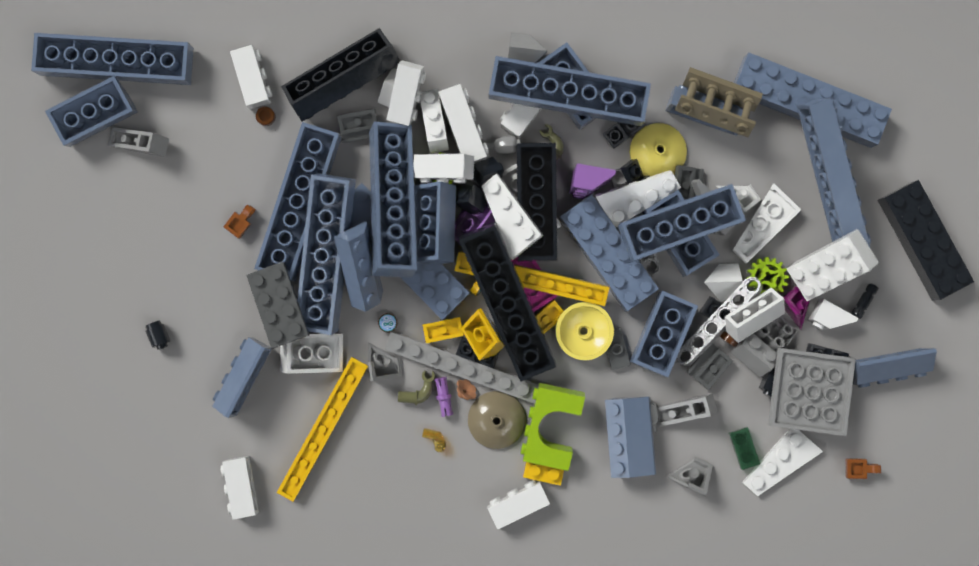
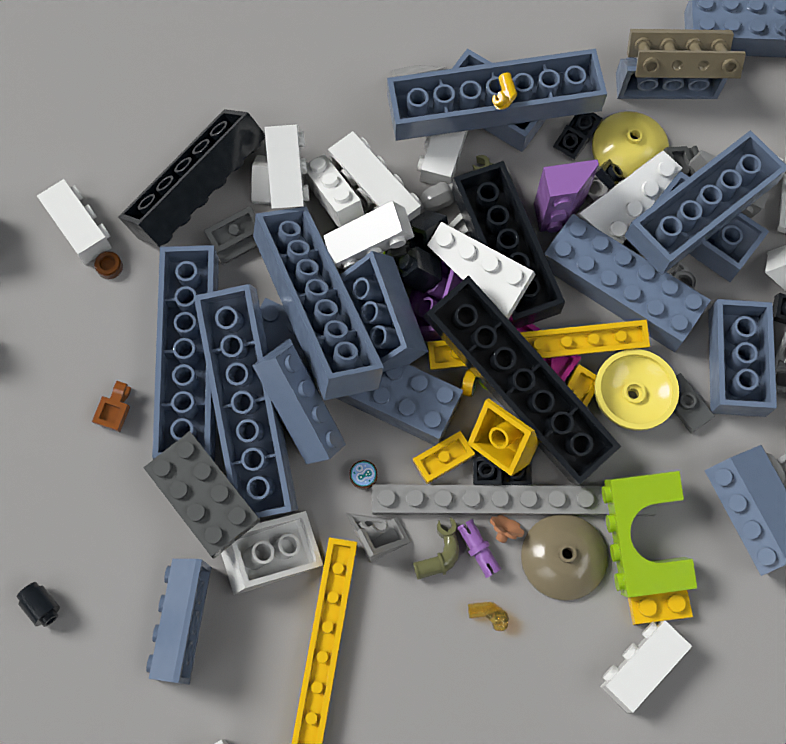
camera: 20 degrees left, 15 degrees down
none -> yellow arm [492,72,517,110]

